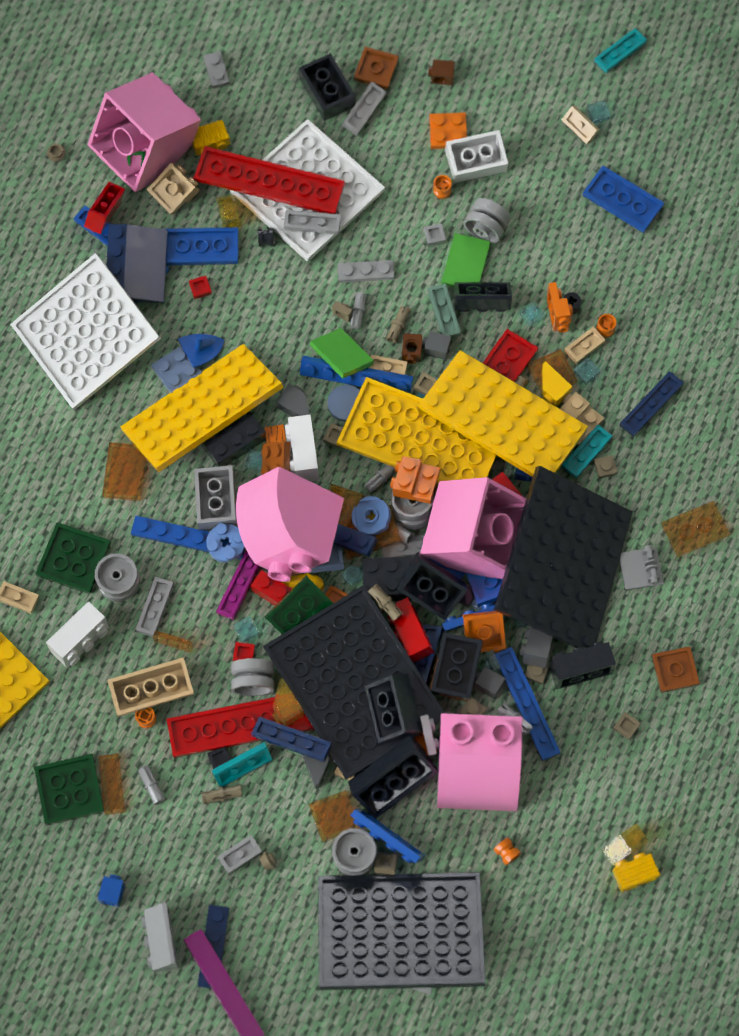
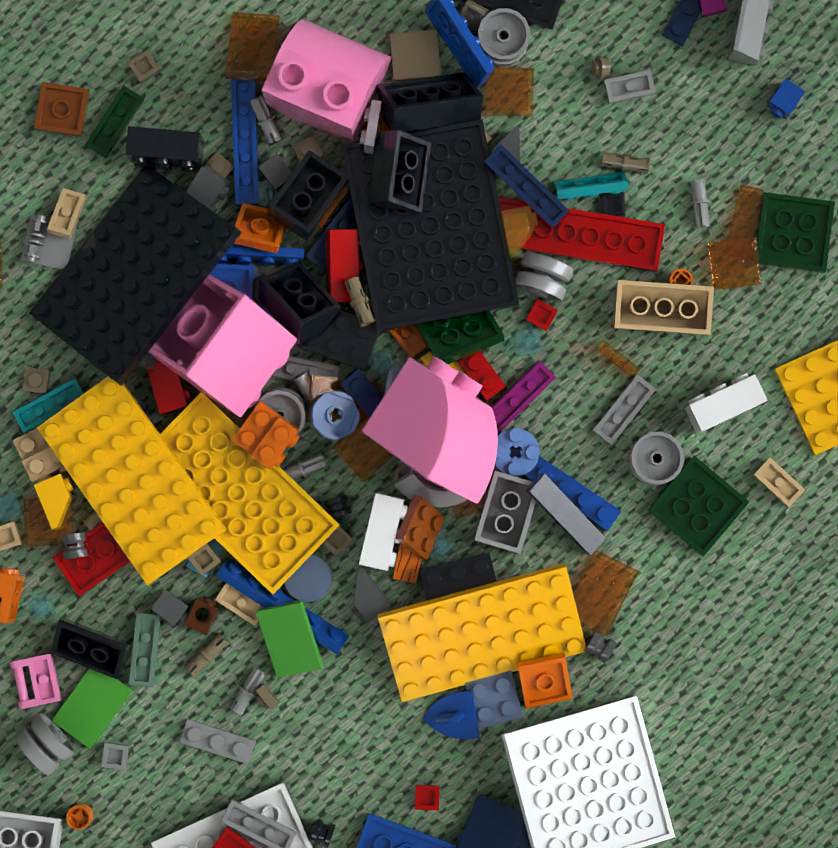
camera: 155 degrees left, 15 degrees up
none -> bright pink plate [10,654,62,709]
none -> tan plate [47,188,86,240]
none -> dark grey wheel [61,532,88,560]
none -> dark green plate [85,85,144,158]
none -> clear orange tile [225,12,280,82]
none -> black wheel [324,495,352,519]
none -> dark tan tile [390,30,441,82]
none -> orange plate [517,653,573,709]
none -> tile [526,473,606,556]
none -> dark grey wheel [584,630,617,663]
none -> clear orange tile [708,236,762,290]

